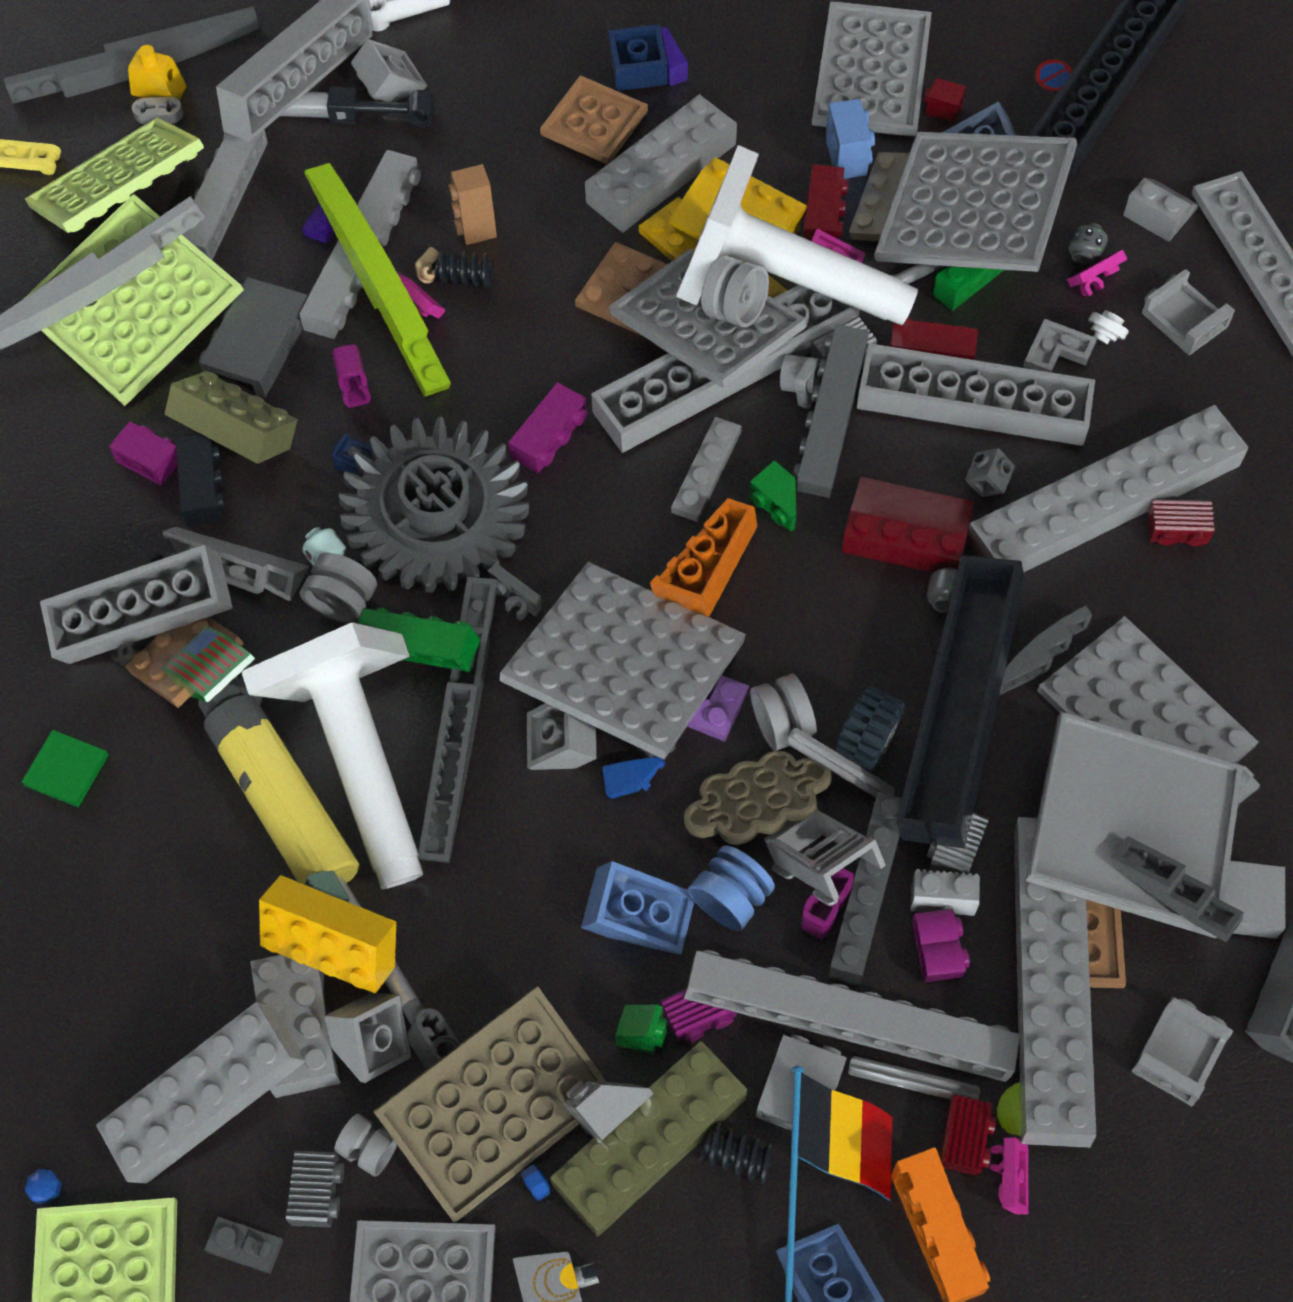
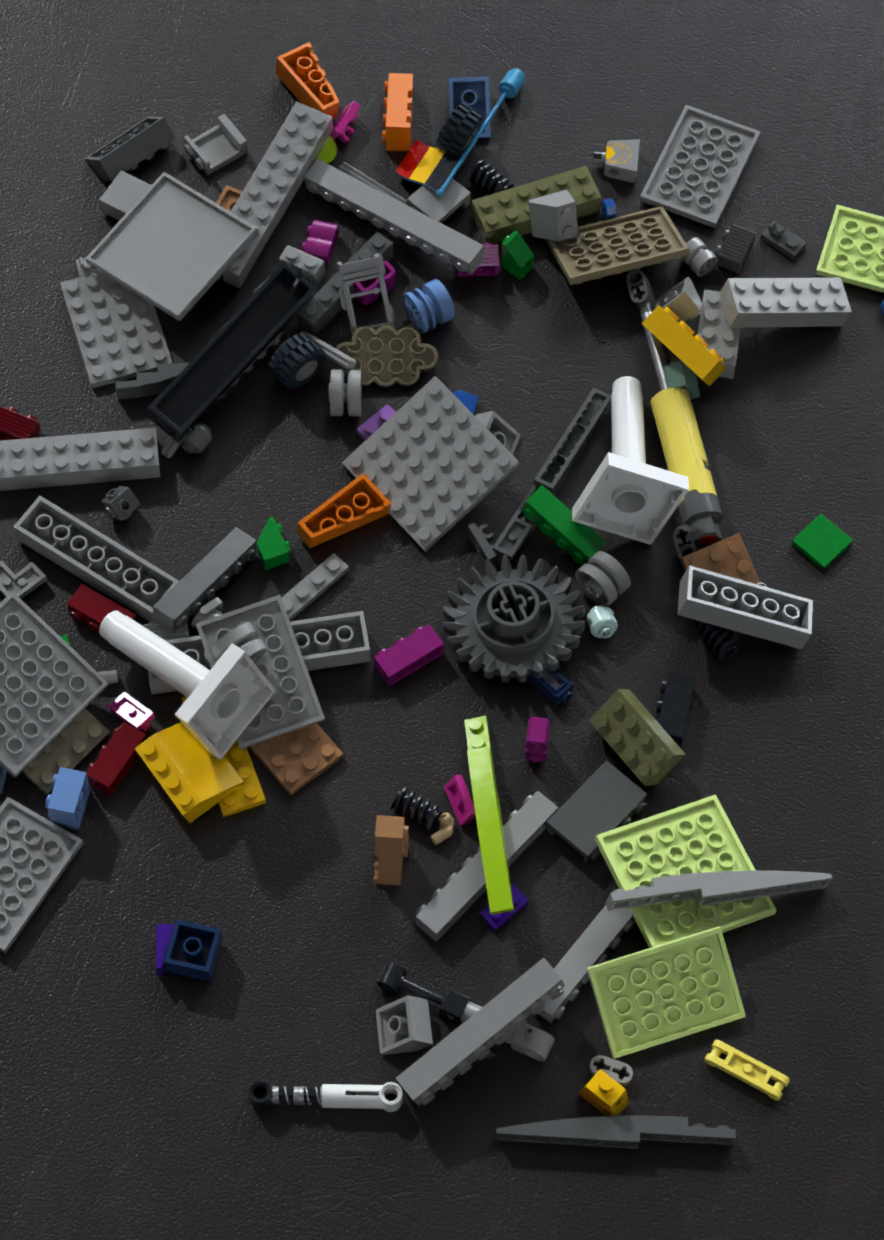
camera: 160 degrees left, 0 degrees up
magenta brick [109,422,178,486] -> none
green slope [161,626,255,702] -> none
light grey wedge [163,527,309,601] -> none
medium nougat plate [540,75,648,165] -> none
medium blue slope [581,861,694,954] -> none
light grey brick [585,94,737,233] -> none
dark red slope [842,477,974,573] -> none
dark red brick [940,1095,997,1176] -> none
dark grey slope [1110,836,1244,942] -> none
none -> orange wedge [275,42,339,120]
none -> black wheel [435,102,483,157]

